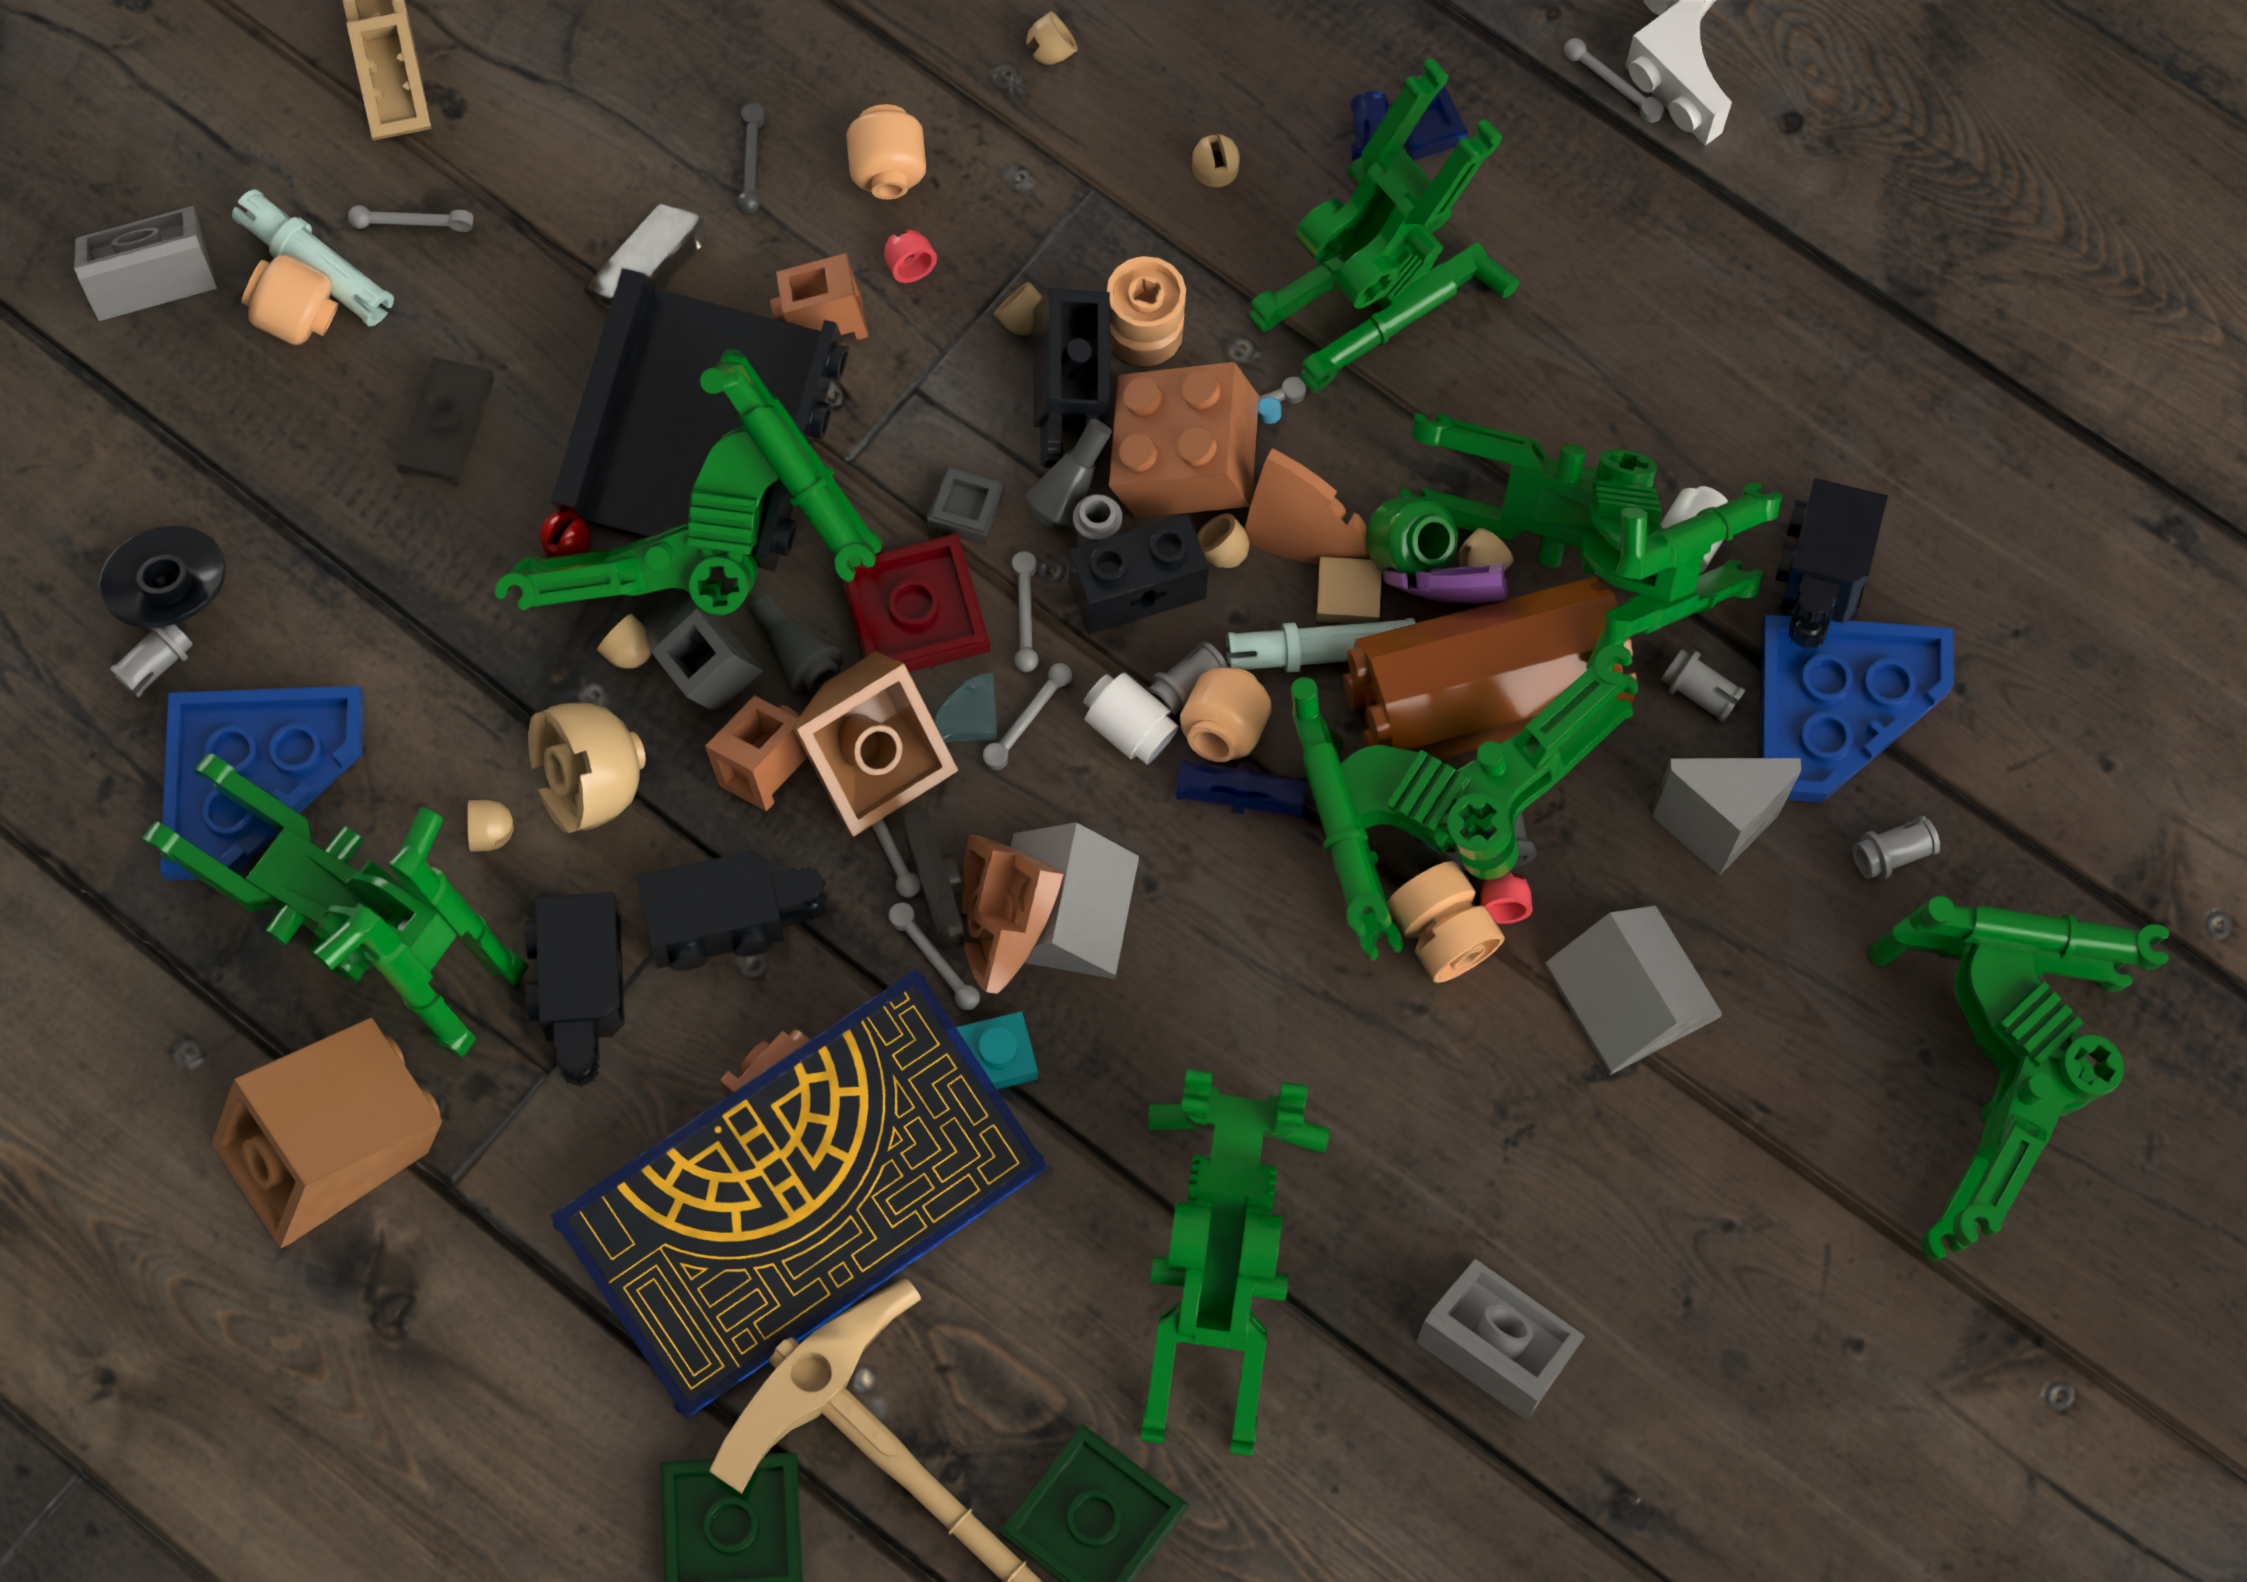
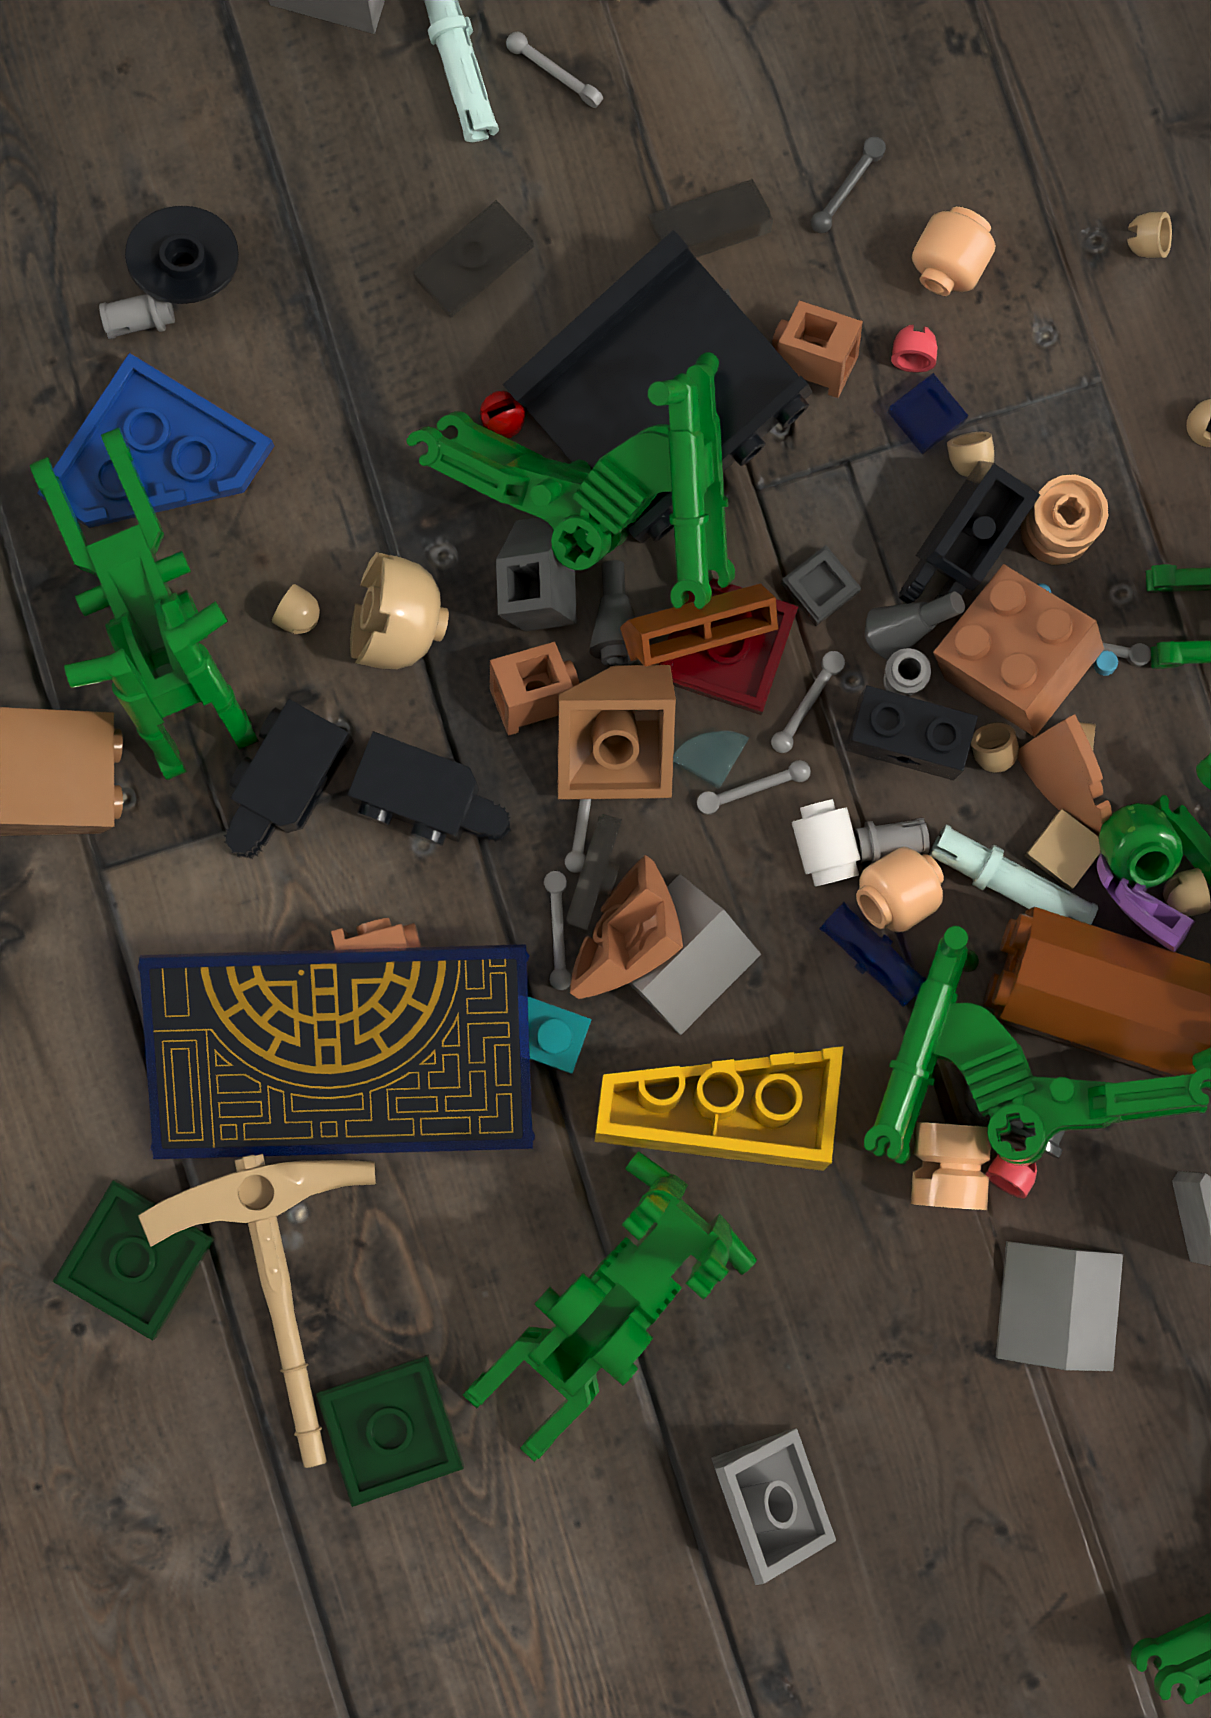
camera: 35 degrees right, 15 degrees up
light nougat head [241,254,339,346] -> none
tan hinge [597,614,651,669] -> none
none -> yellow wedge [594,1046,843,1171]
none -> dark orange piece [620,583,778,667]
none -> clear blue tile [888,373,969,455]

